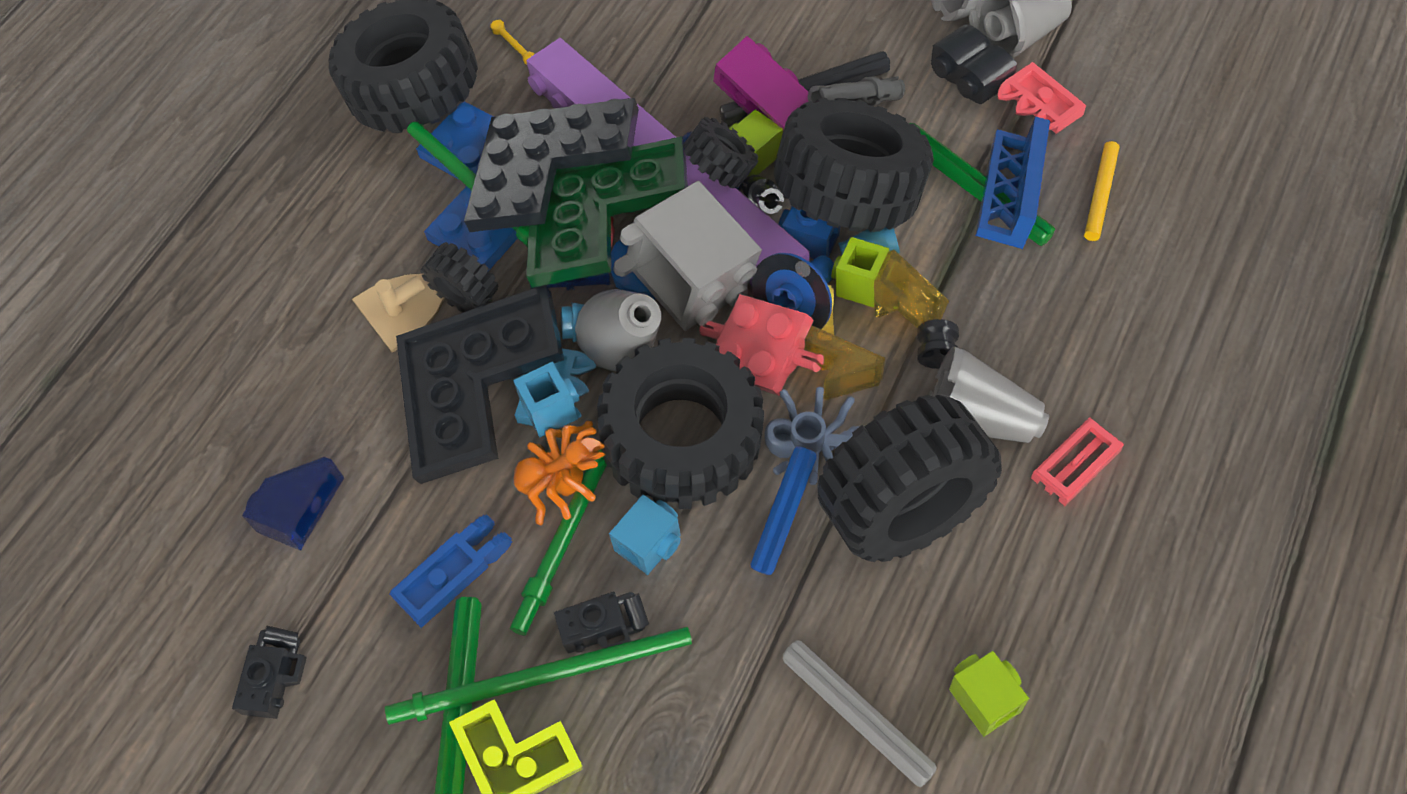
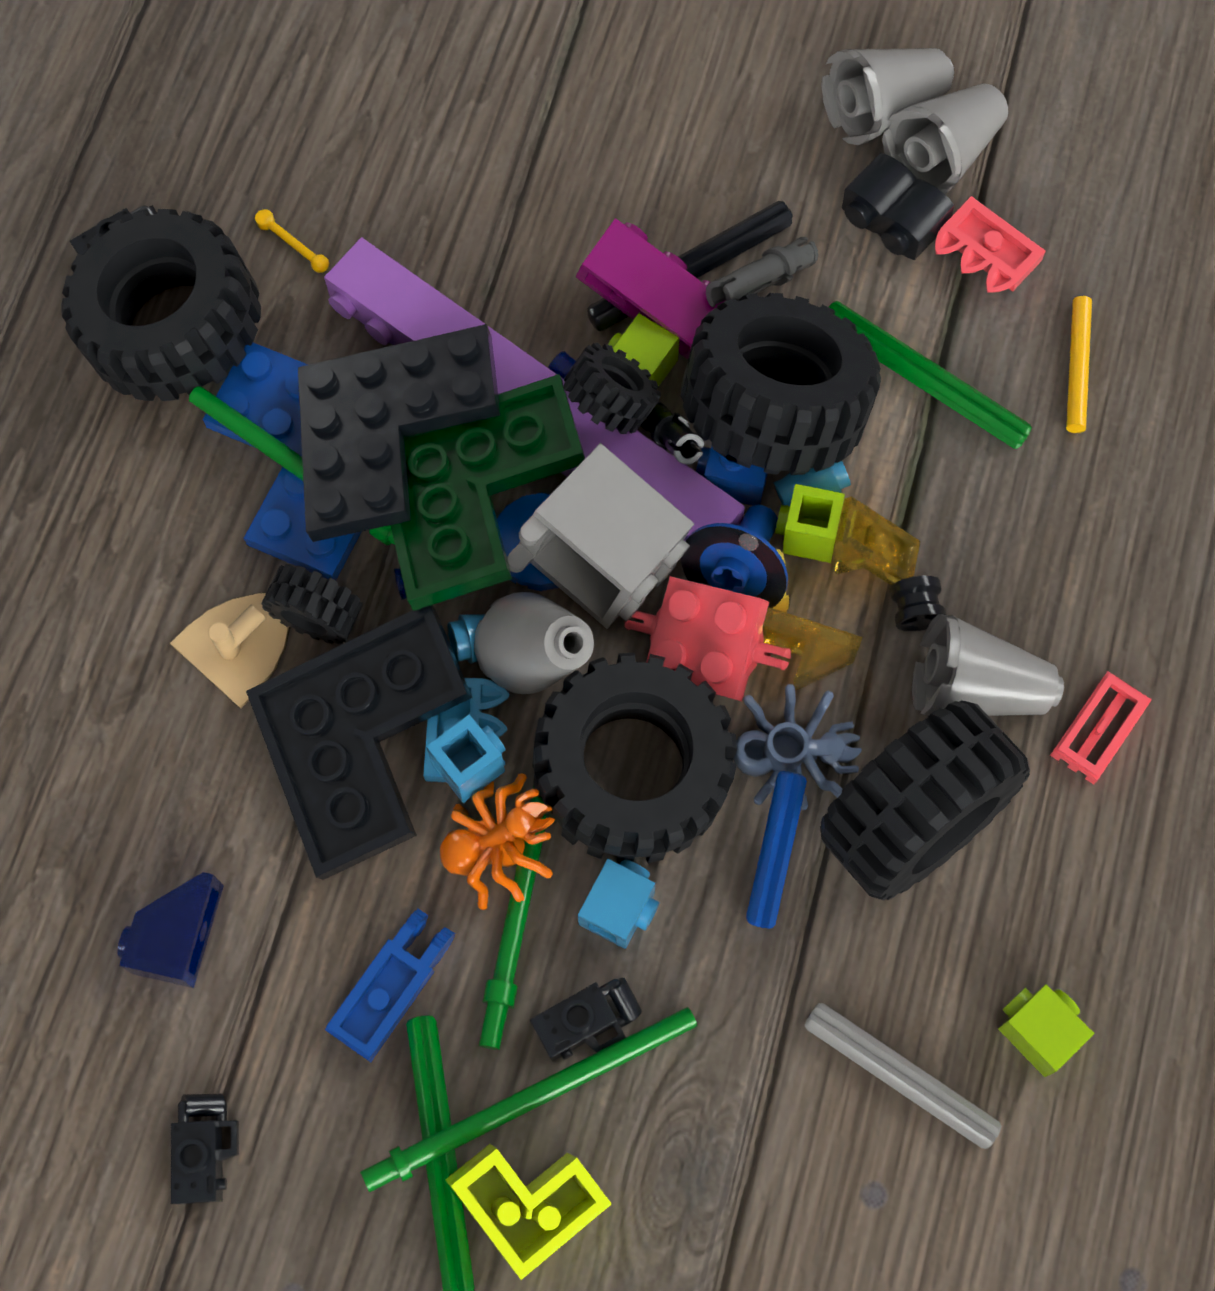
camera: 15 degrees left, 10 degrees up
blue fence [975,116,1050,249] -> none

